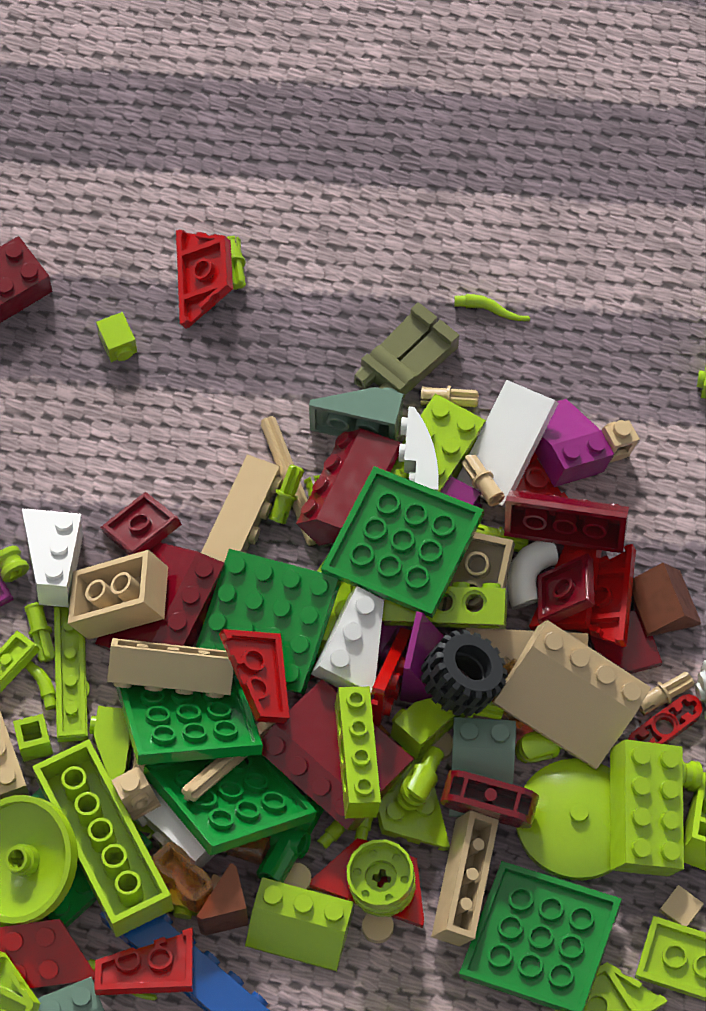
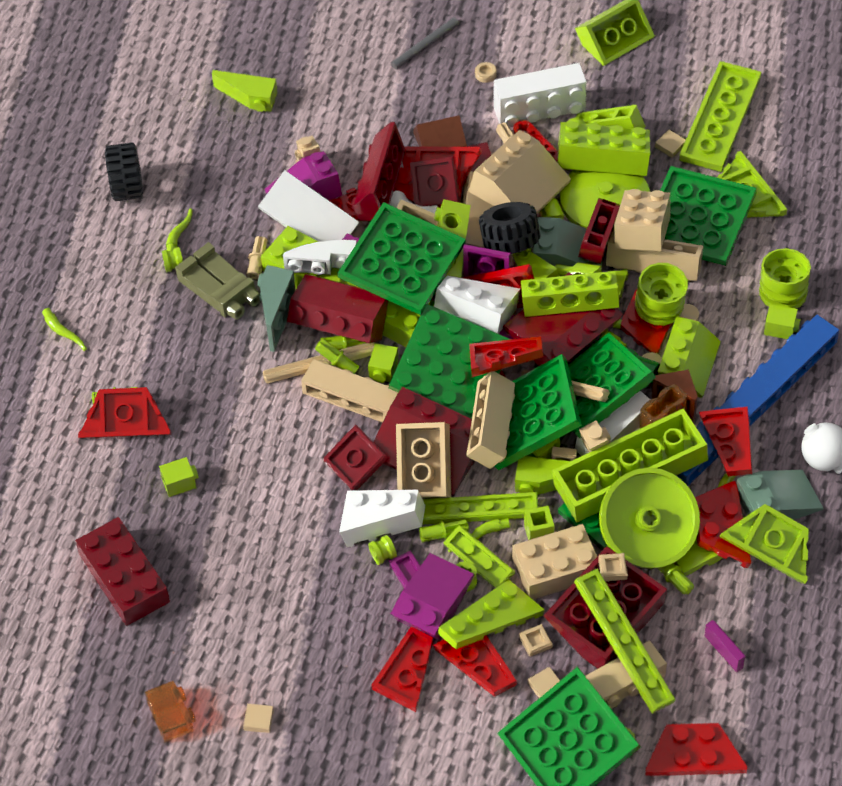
camera: 85 degrees left, 10 degrees down
tan axle [462,454,505,506] -> none
none -> lime animal [42,308,87,351]
none -> black tyre [105,142,143,201]
none -> lime wheel [161,247,183,273]
none -> lime brick [368,343,399,383]
none -> tan brick [614,189,670,251]

